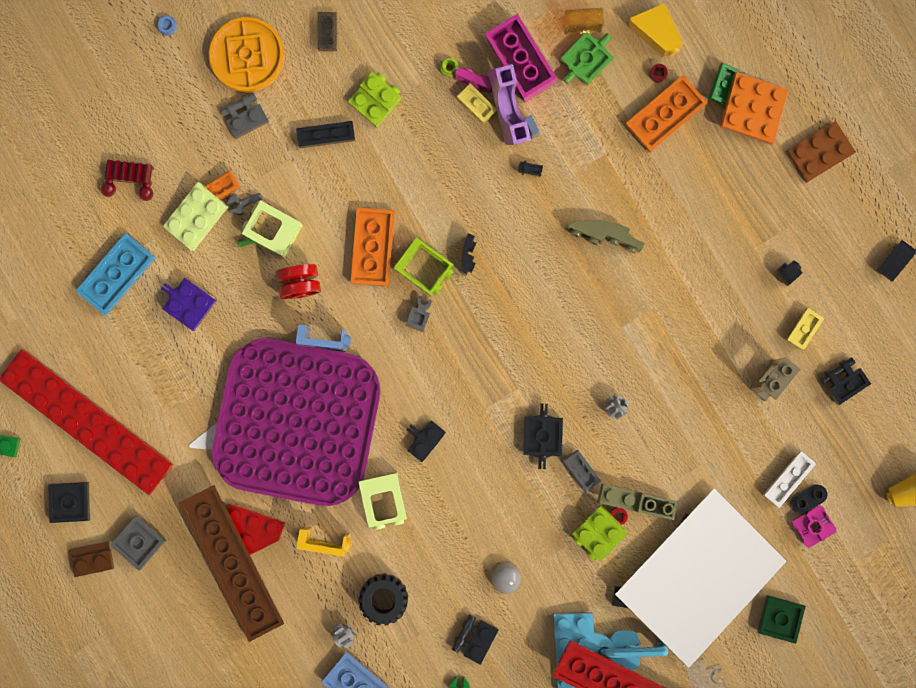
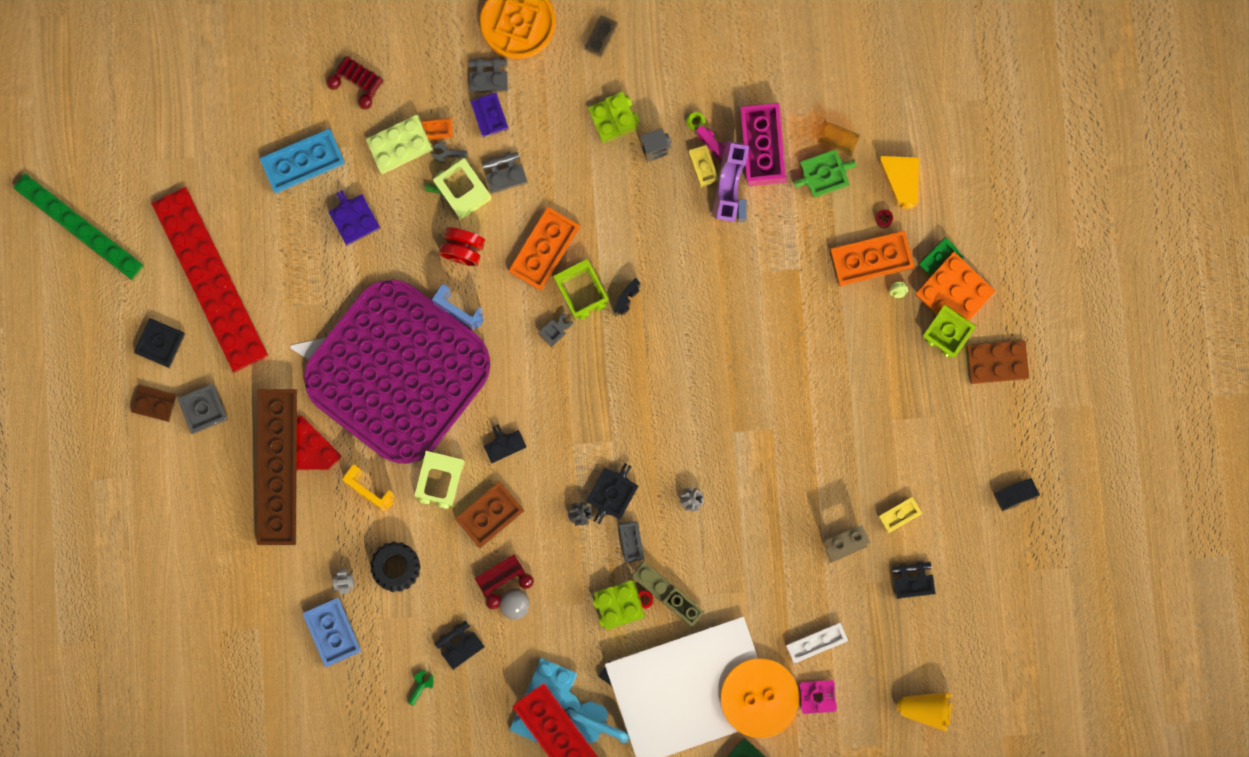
camera: 30 degrees right, 5 degrees down
black plate [296,121,356,149] -> none
black pin [518,160,543,177] -> none
olive slope [567,220,645,253] -> none
black plate [776,260,803,286] -> none
black plate [790,484,828,513] -> none
none -> dark orange plate [455,481,525,549]
none -> dark purple plate [470,92,509,138]
none -> dark red gear [474,554,534,610]
none -> dark grey plate [482,152,528,194]
none -> dark grey gear [568,502,592,526]
none -> dark grey brick [641,129,671,162]
none -> light orange plate [720,659,799,738]
none -> yellowish green plate [889,282,909,298]
none -> lime plate [923,304,977,358]

